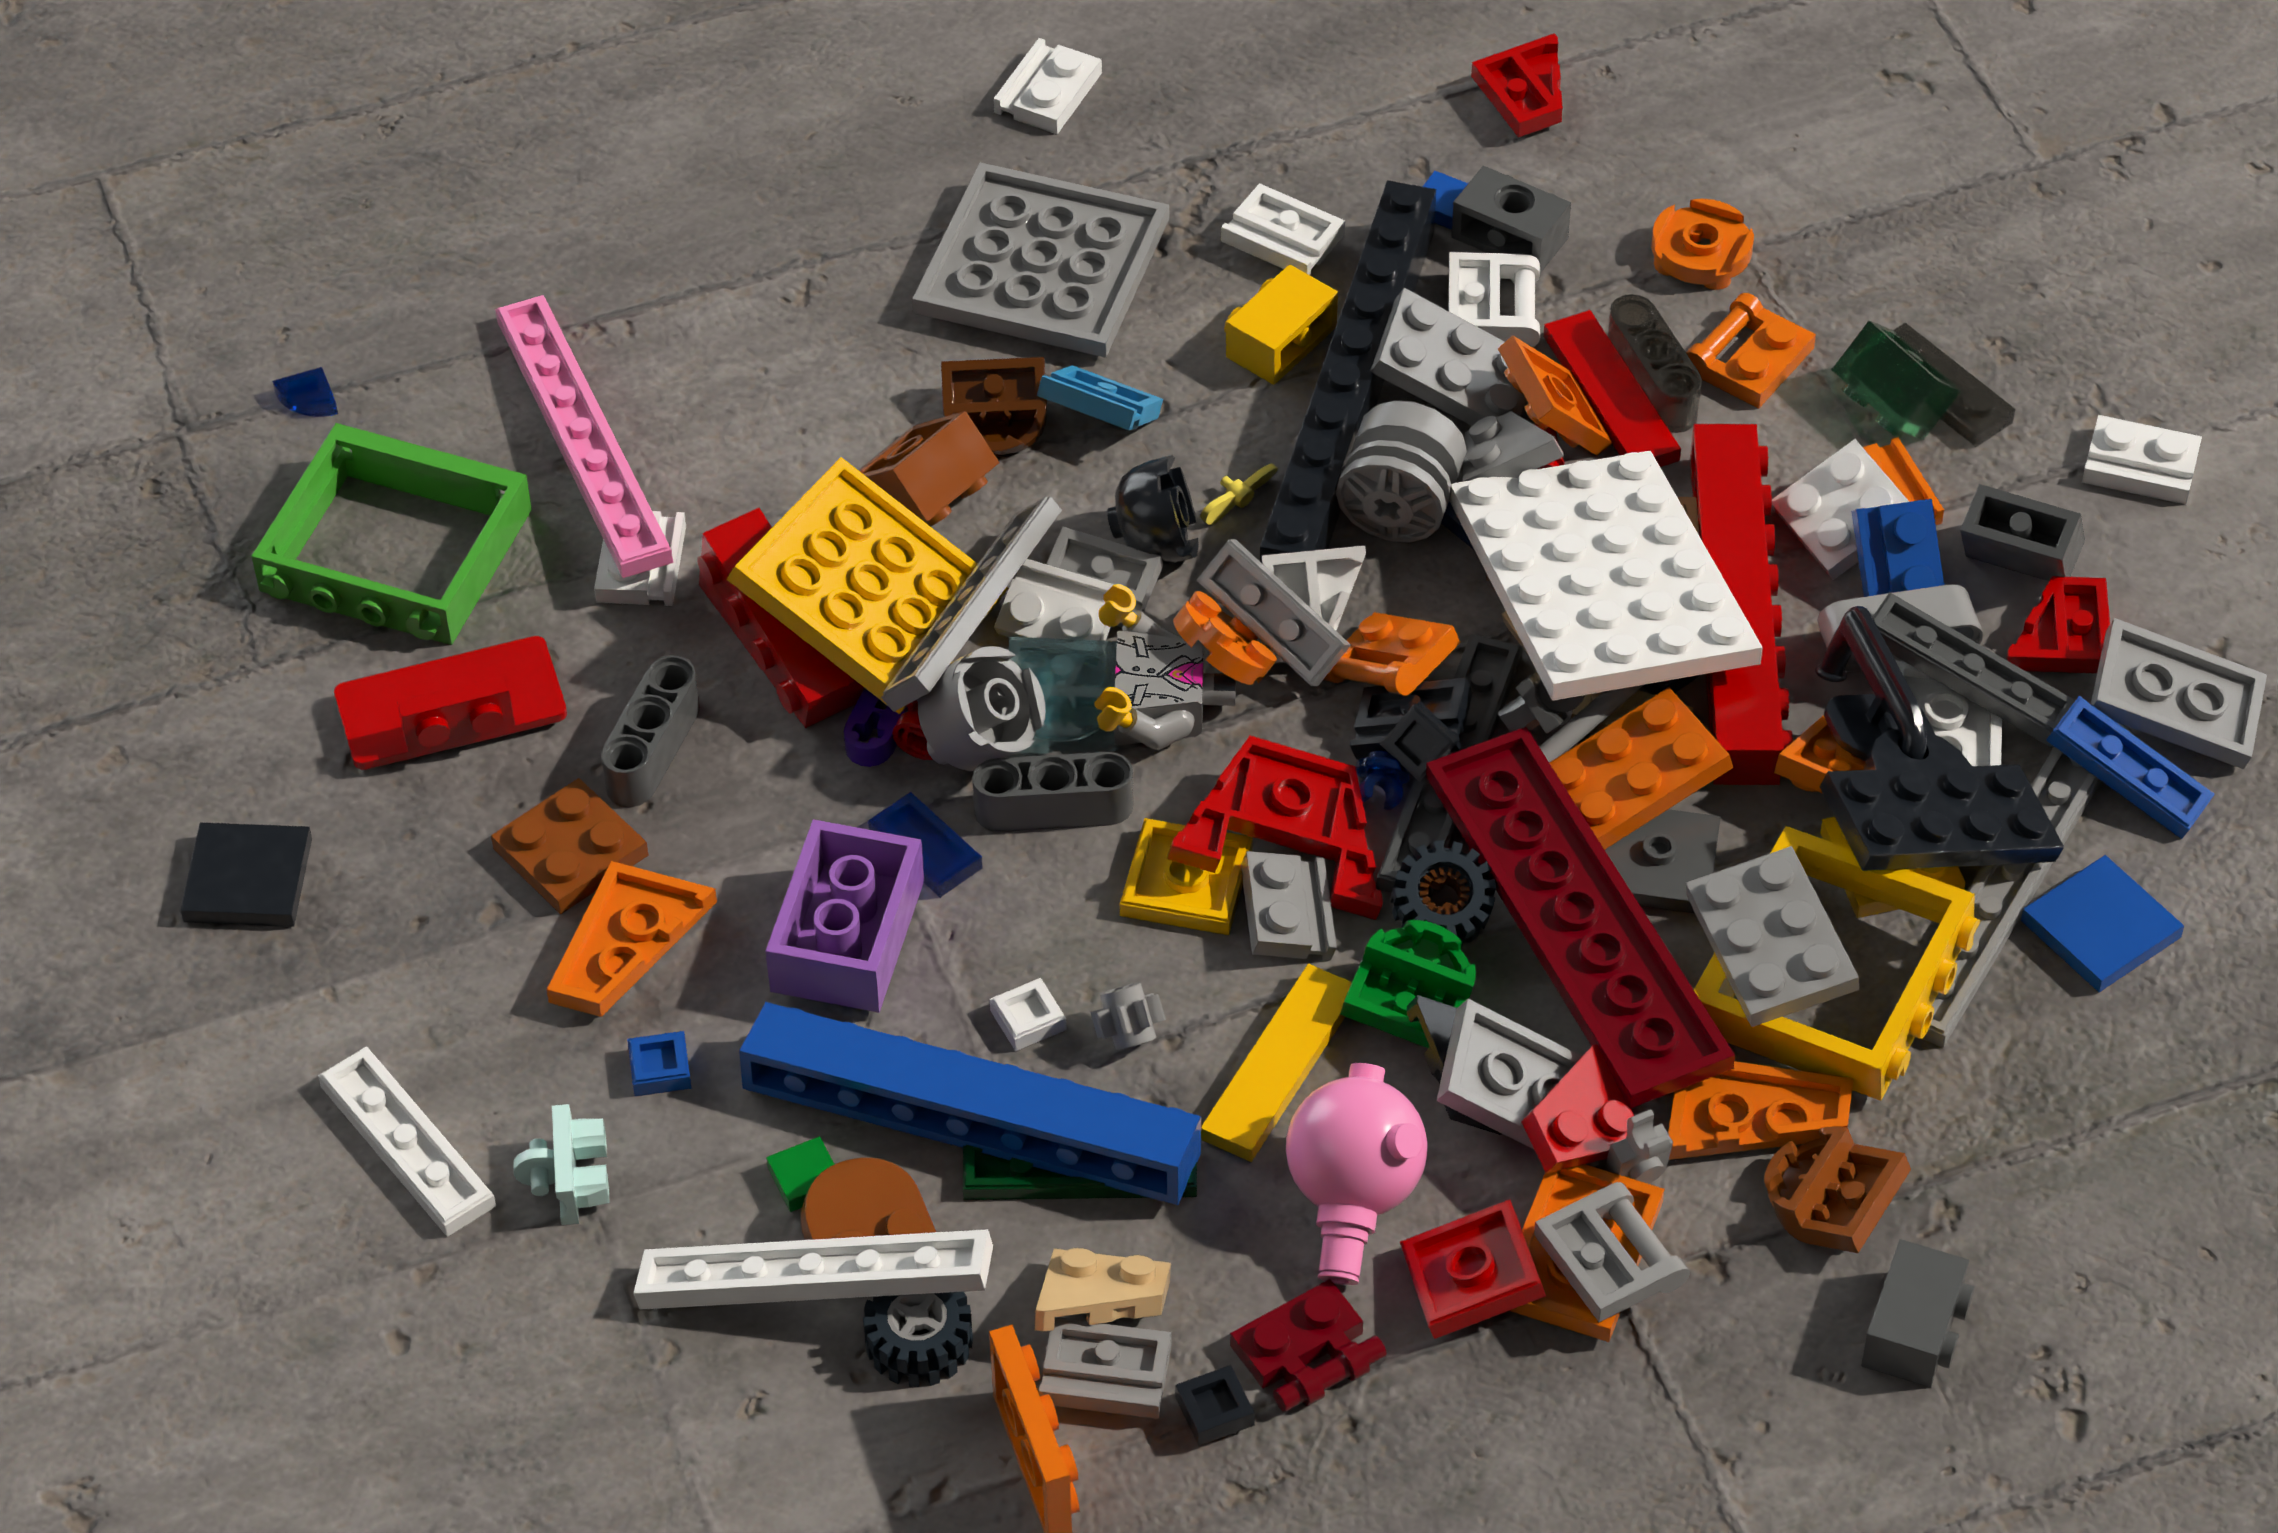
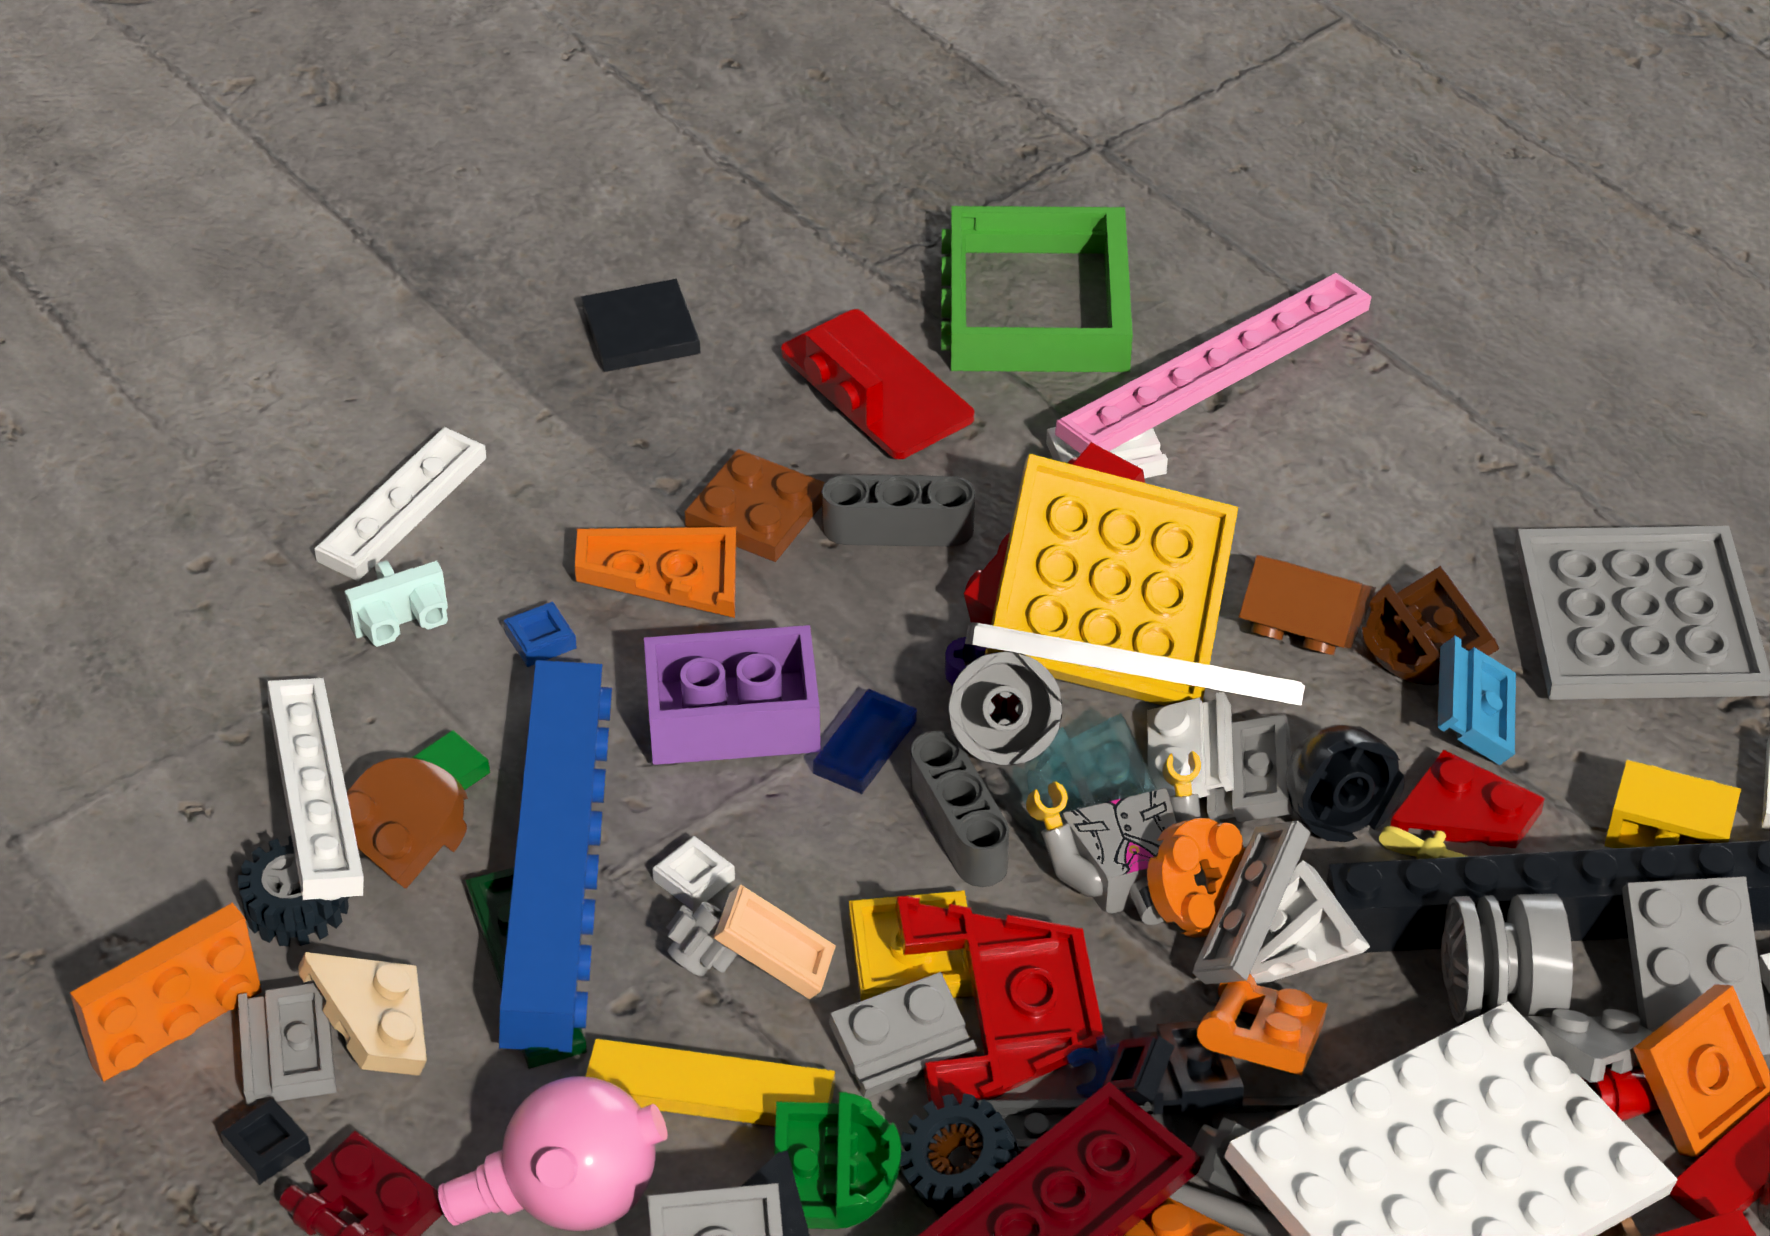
camera: 70 degrees right, 5 degrees down
clear blue tile [272,367,338,417] -> none
none -> light nougat tile [713,884,836,1000]
none -> red wing [1390,750,1545,849]

